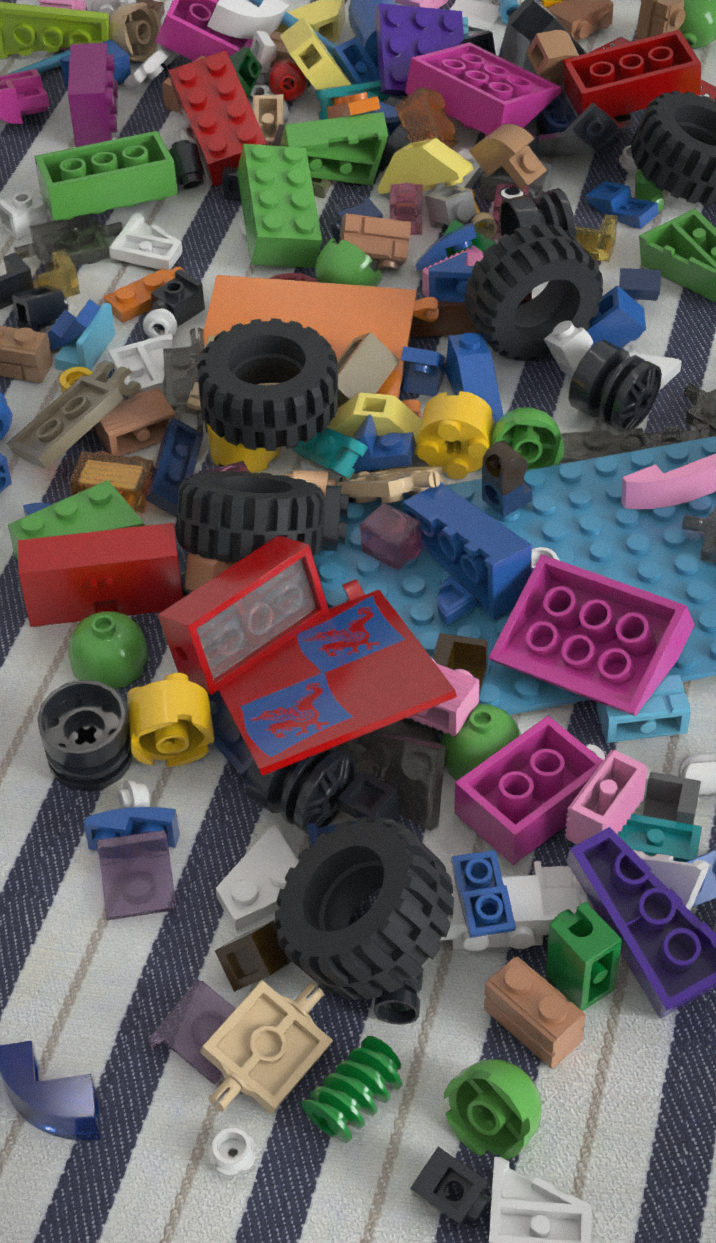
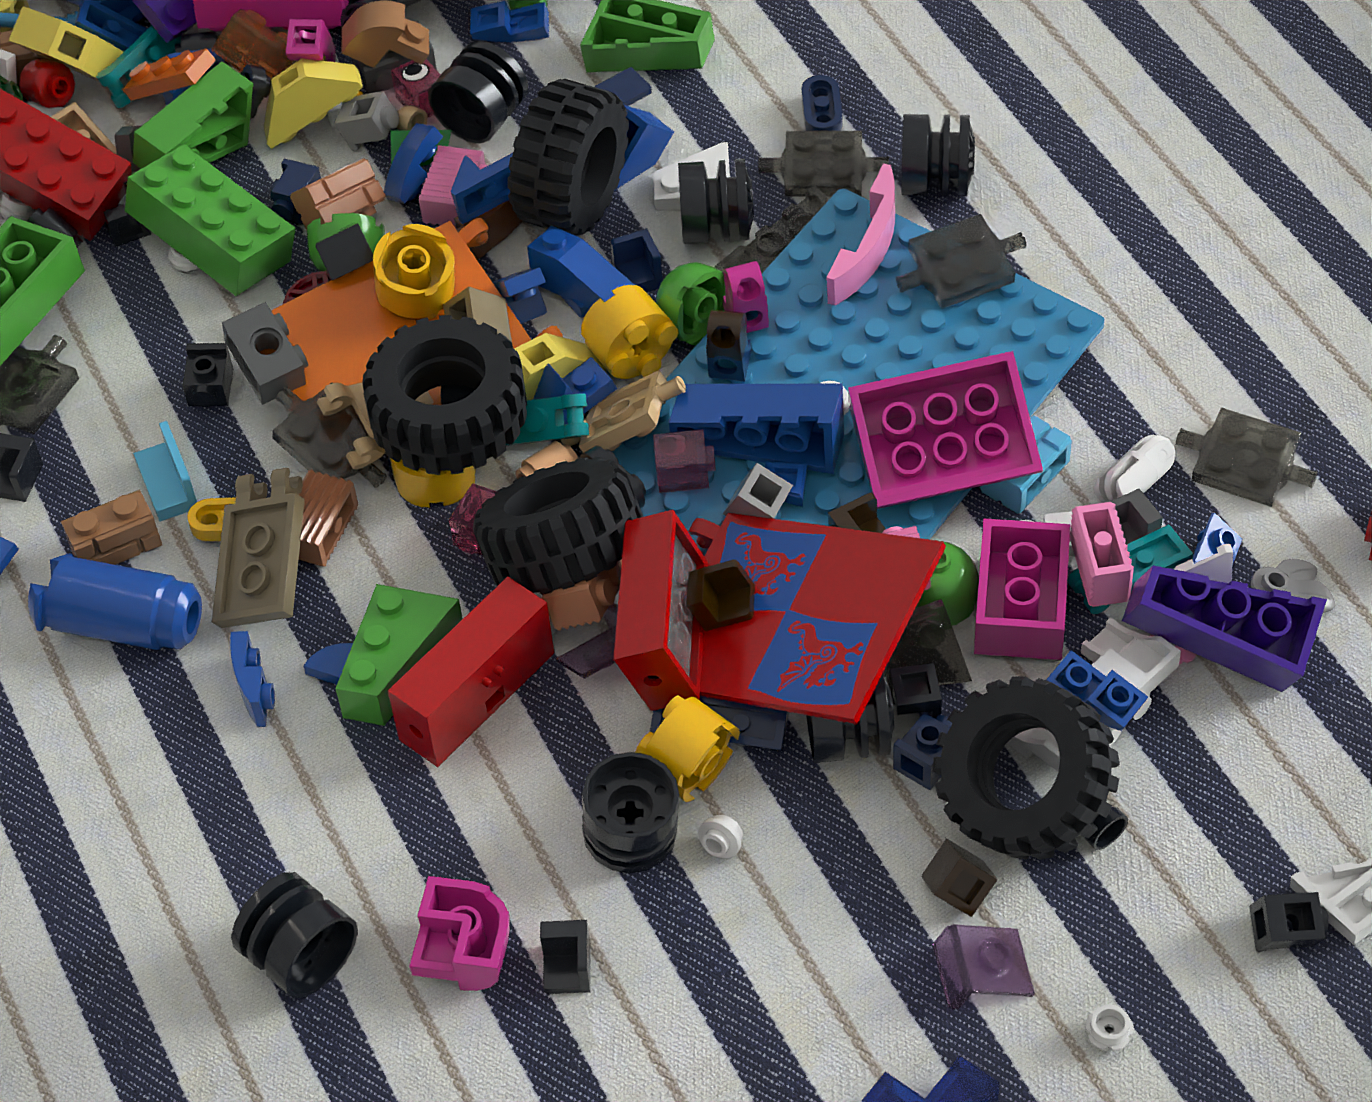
camera: 40 degrees left, 5 degrees up
black brick [12,285,69,332] -> none
clear yellow panel [33,249,80,298] -> none
blue slope [48,299,101,350] -> none
bright green cylinder [68,611,149,689] -> none
clear orange brick [70,451,154,513] -> none
blue slope [84,807,180,855] -> none
clear purple piece [97,830,177,921] -> none
orange hinge [103,267,188,323] -> none
white wing [108,333,174,398] -> none
white wing [109,212,183,271] -> none
white plate [143,309,177,339] -> none
dark blue plate [145,417,204,517] -> none
tan plate [200,980,333,1115] -> none
white wing [216,825,299,930] -> none
green piece [301,1036,403,1143] -> none
clear pink brick [389,182,423,235] -> none
bright green cylinder [444,1059,542,1160] -> none
nougat brick [484,956,586,1068] -> none
white brick [544,320,593,377] -> none
green brick [545,902,622,1011] -> none
clear yellow panel [576,214,618,262] -> none
none -> dark grey brick [222,302,308,405]
none -> dark pink leg [286,19,336,62]
none -> black panel [315,222,373,280]
none -> yellow brick [373,224,455,319]
none -> dark blue panel [610,228,663,292]
none -> dark brown panel [686,560,755,631]
none -> dark pink leg [723,261,769,333]
none -> light grey brick [723,463,793,519]

